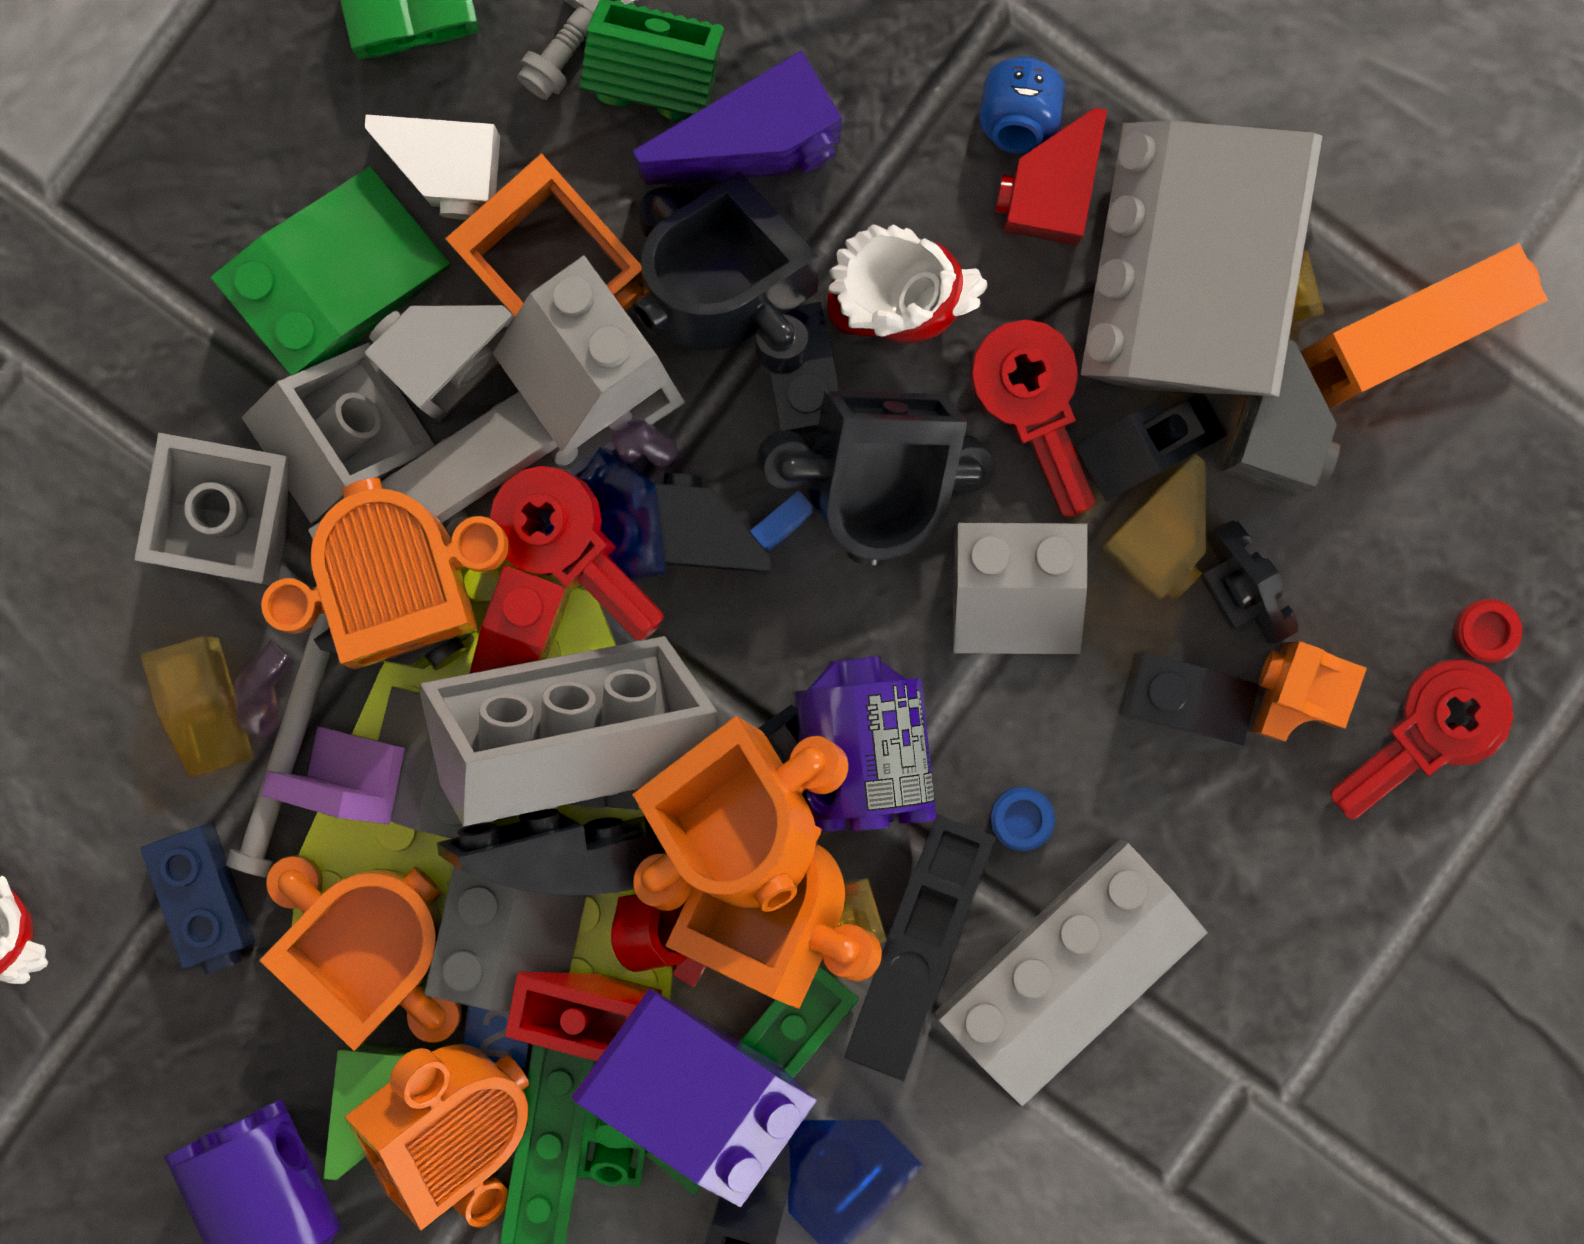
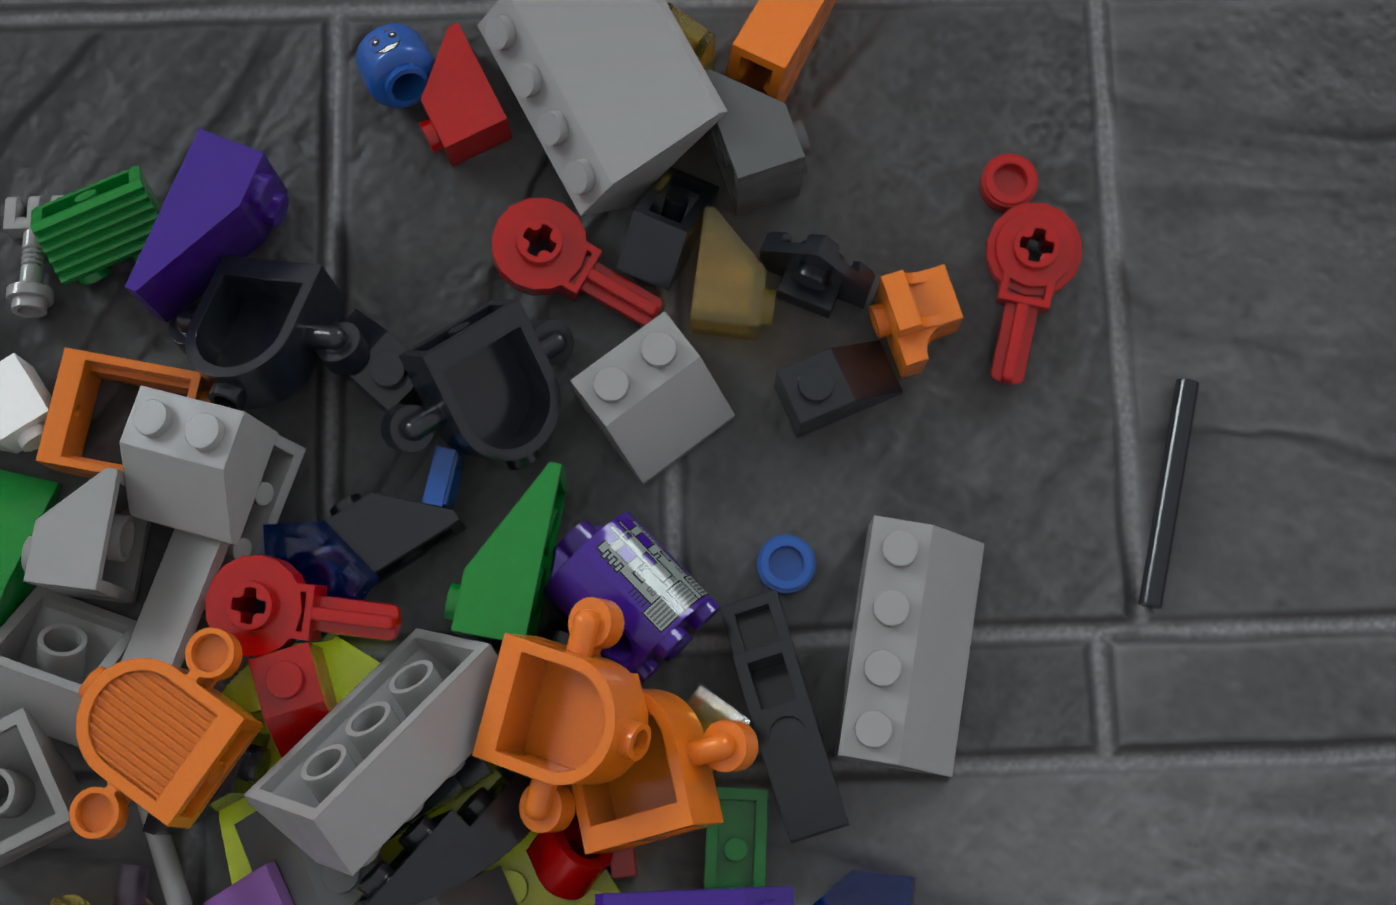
camera: 40 degrees left, 10 degrees down
clear purple arm [611,419,679,471] -> none
white hair [827,225,987,343] -> none
none -> green slope [444,462,569,649]
none -> black bar [1138,379,1199,609]

